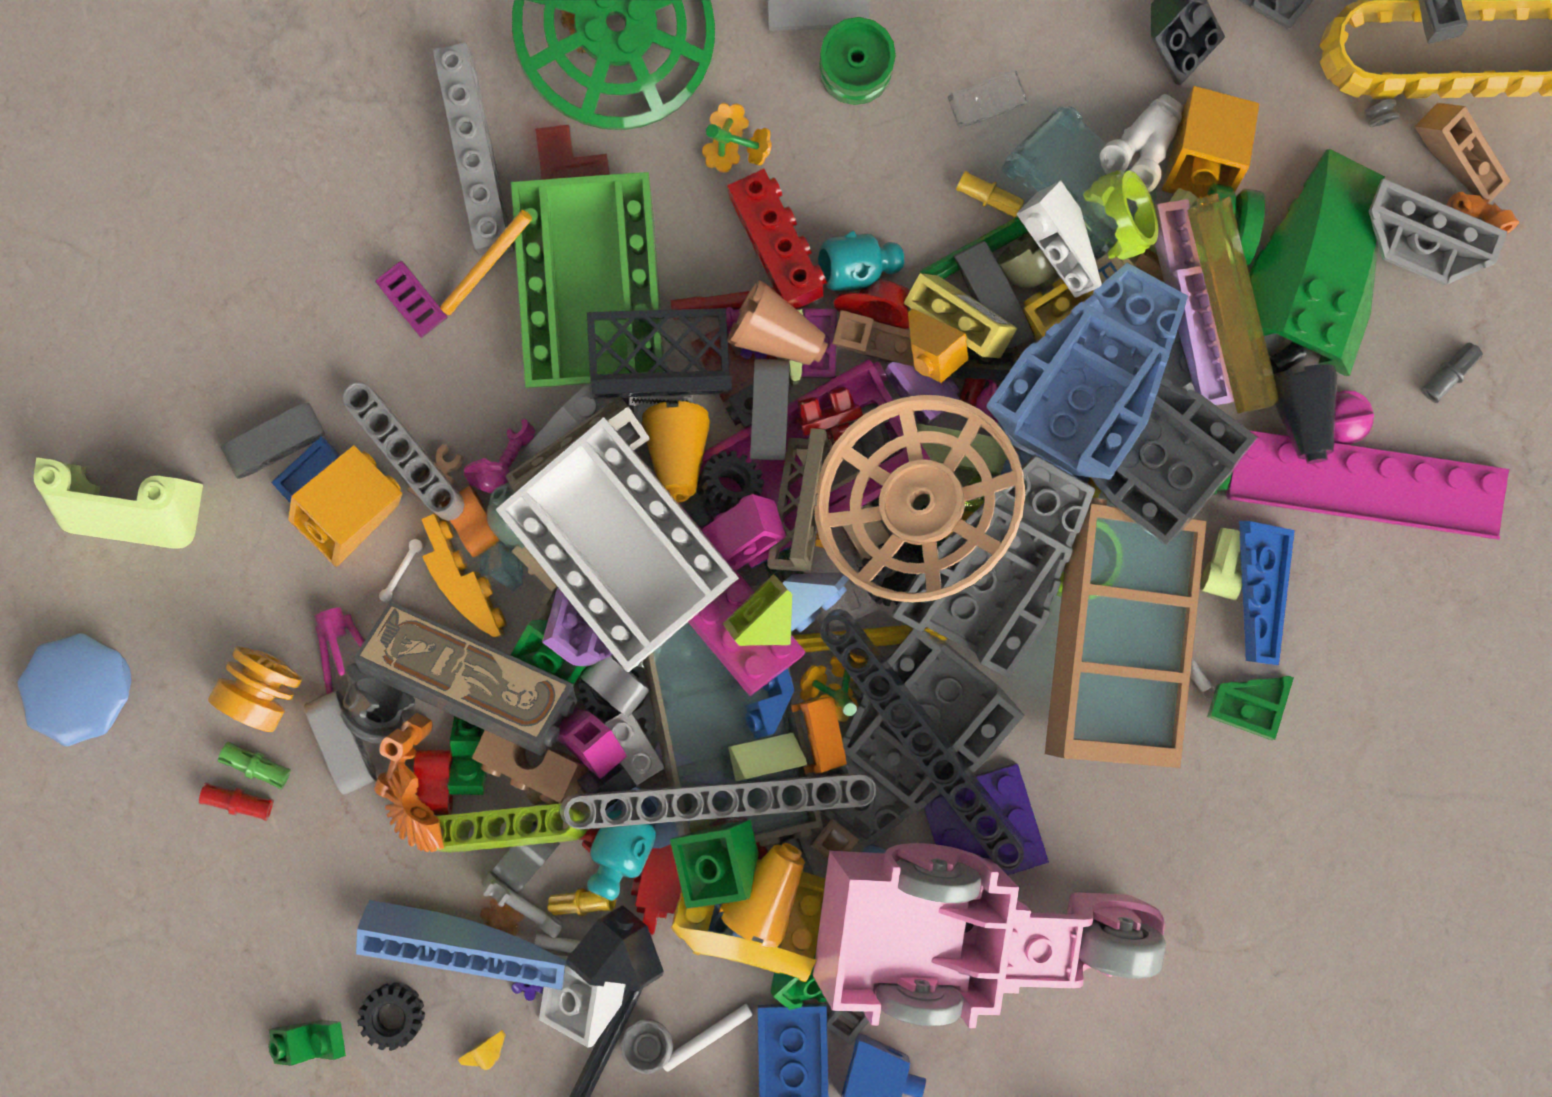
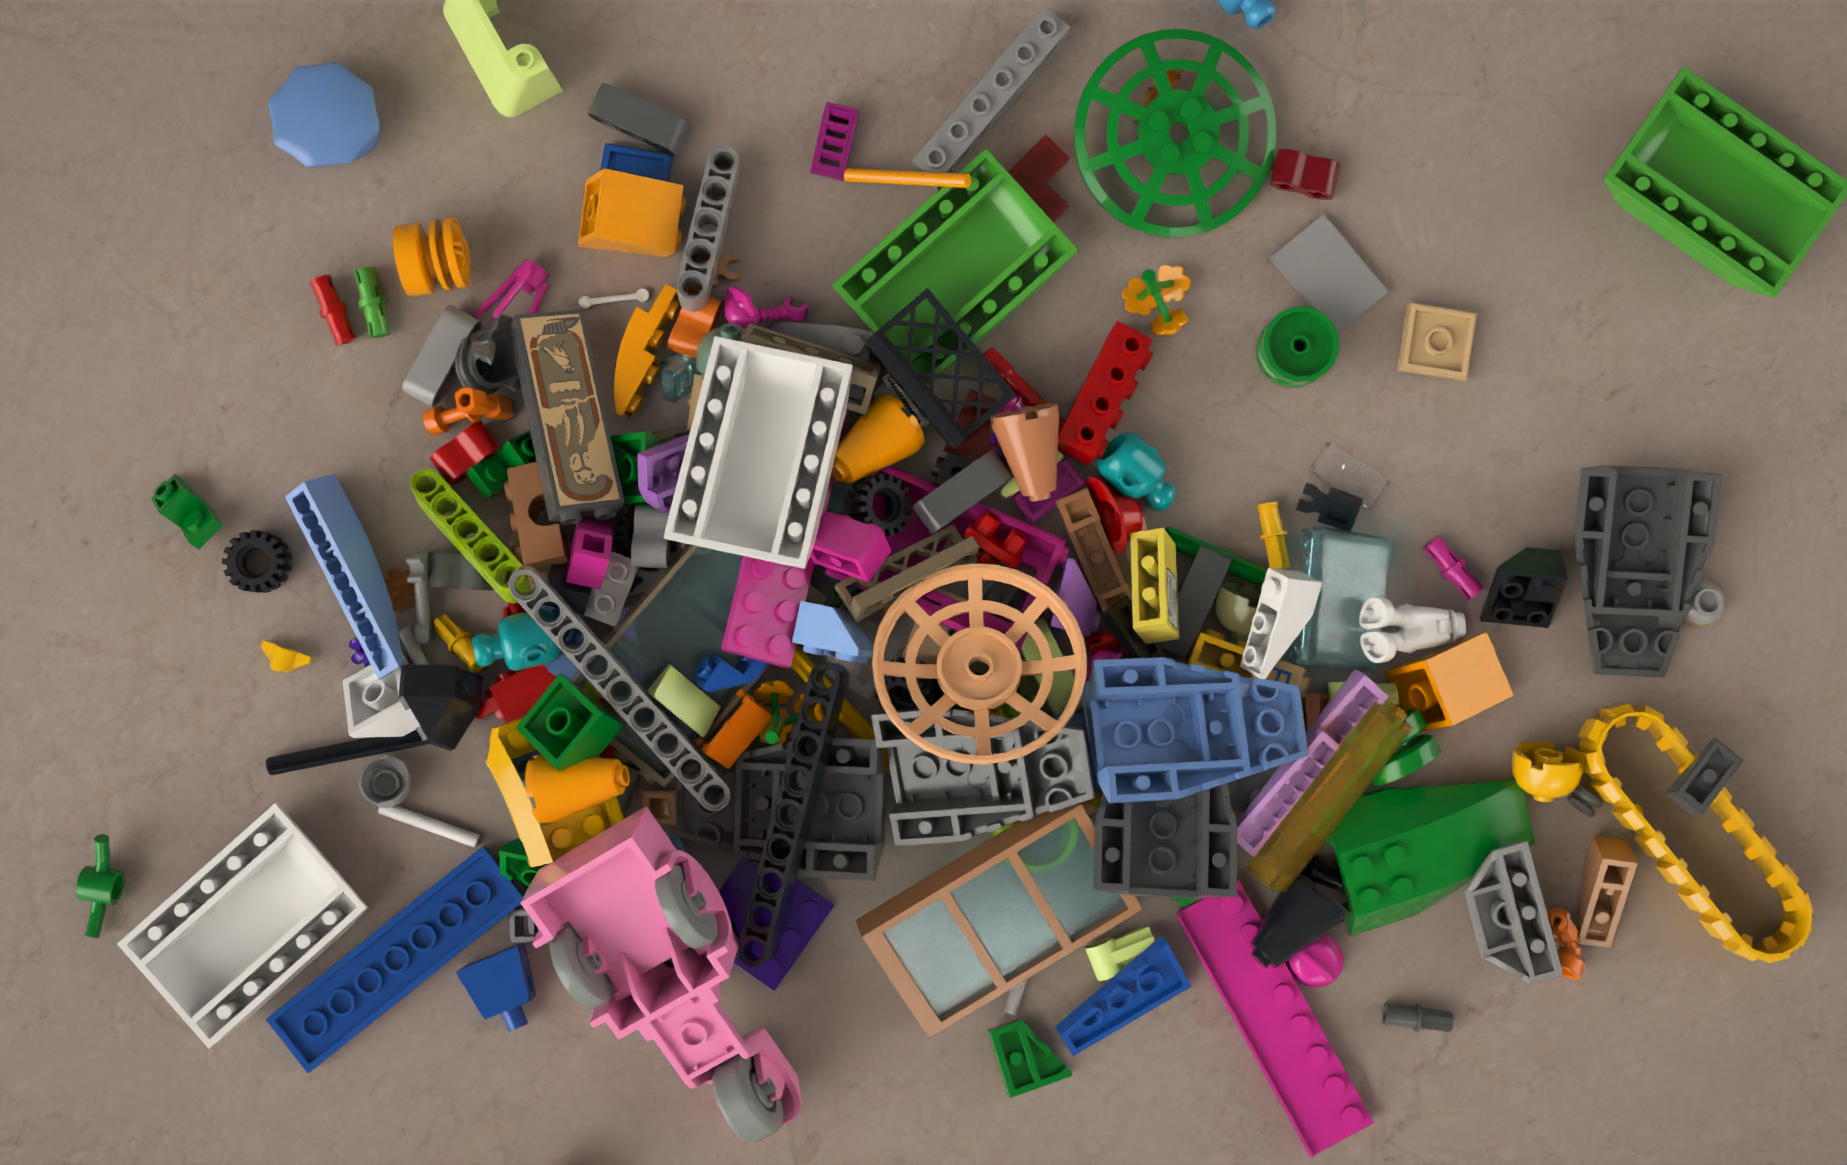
camera: 55 degrees right, 0 degrees up
orange hair [384,762,444,852] -> none
lime slope [723,574,793,646] -> none
light orange slope [908,309,968,383] -> none
lime piece [1083,170,1158,260] -> none
none -> black plate [1296,482,1363,533]
none -> dark pink pin [1422,535,1484,601]
none -> yellow cylinder [1512,741,1585,802]

